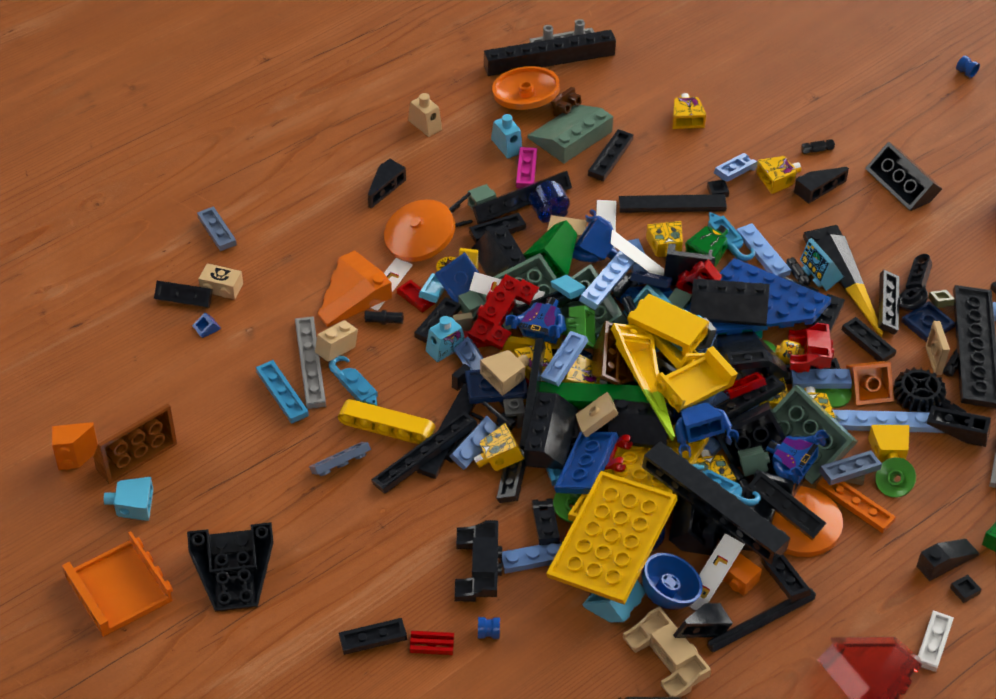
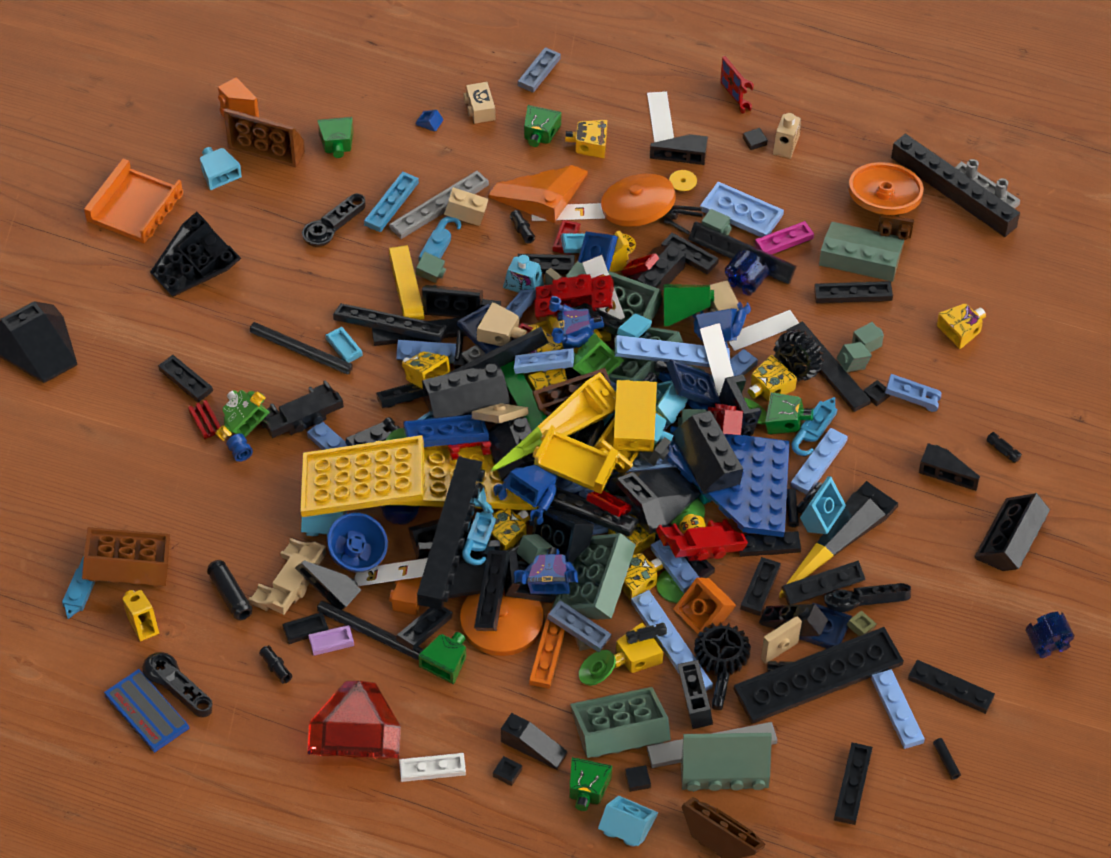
camera: 60 degrees right, 5 degrees up
black plate [154,280,213,308] -> none
sand blue plate [309,442,371,476] -> none
medium azure torso [491,114,522,159] -> none
yellow torso [756,156,802,194] -> none
none -> bright green torso [216,390,270,441]
none -> black axle [250,322,353,374]
none -> black tile [282,612,329,644]
none -> black beam [302,193,366,247]
none -> lavender tile [308,625,354,656]
none -> green torso [318,117,353,158]
none -> medium azure tile [325,327,363,363]
none -> sand green brick [415,251,446,283]
none -> green torso [419,632,466,684]
none -> black slope [422,285,483,318]
none -> green torso [524,105,561,147]
none -> yellow torso [565,120,607,158]
none -> sand green slope [570,687,671,758]
none -> red tile [621,253,659,277]
none -> black axle [626,623,667,644]
none -> white sticker [647,91,674,142]
none -> yellow piece [669,170,697,191]
none -> light blue plate [700,182,784,237]
none -> red flag [720,56,754,114]
none -> black tile [743,128,768,150]
none -> black slope [759,604,828,637]
none -> black gear [773,329,824,381]
none -> sand green brick [837,342,872,372]
none -> sand green brick [852,322,884,353]

